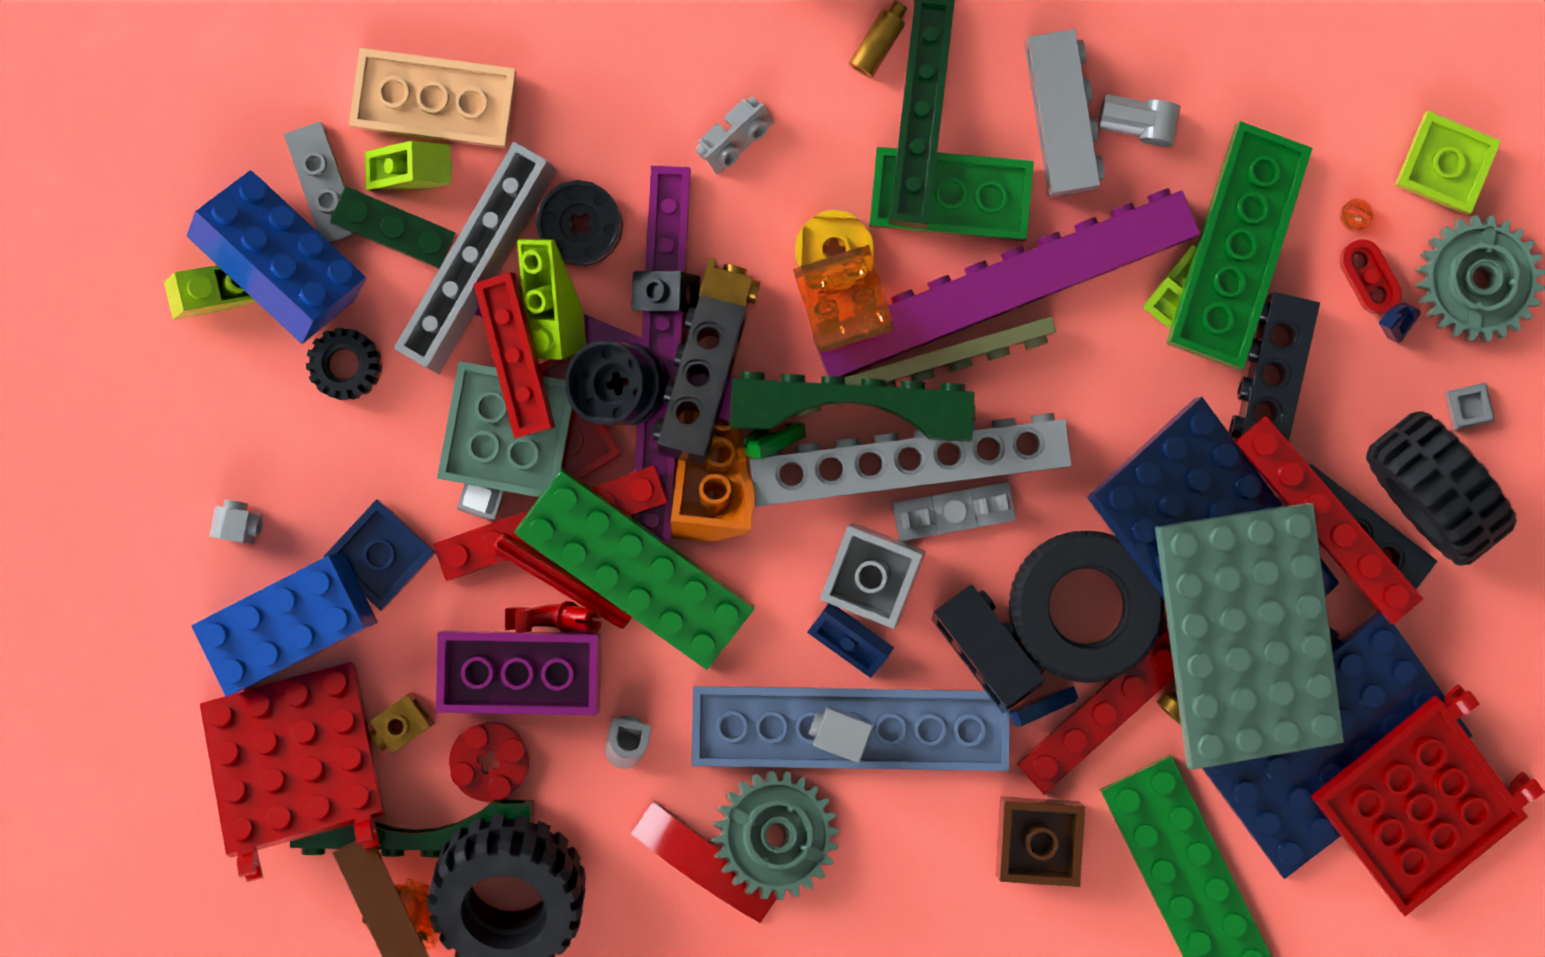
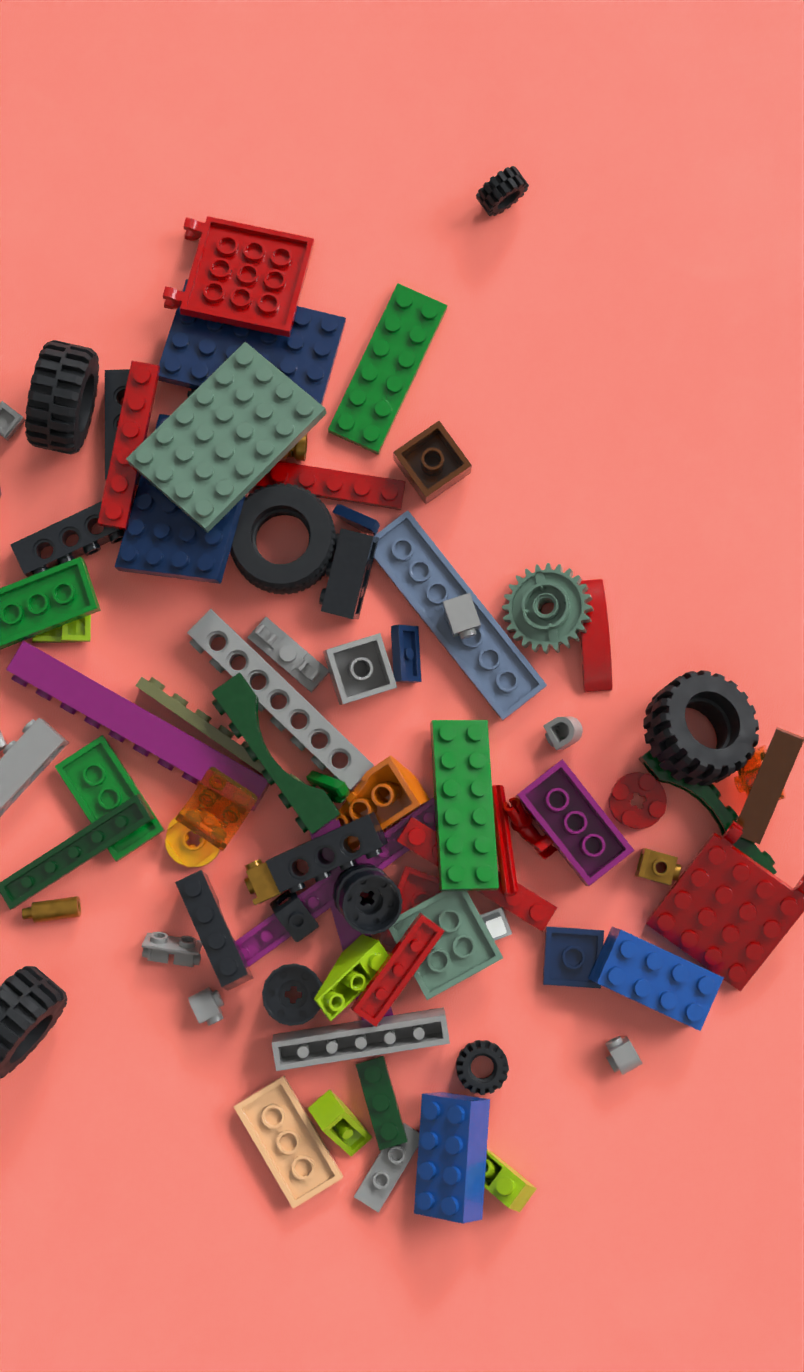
camera: 130 degrees left, 5 degrees down
none -> black arch [175,870,254,991]
none -> light grey plate [188,987,224,1026]

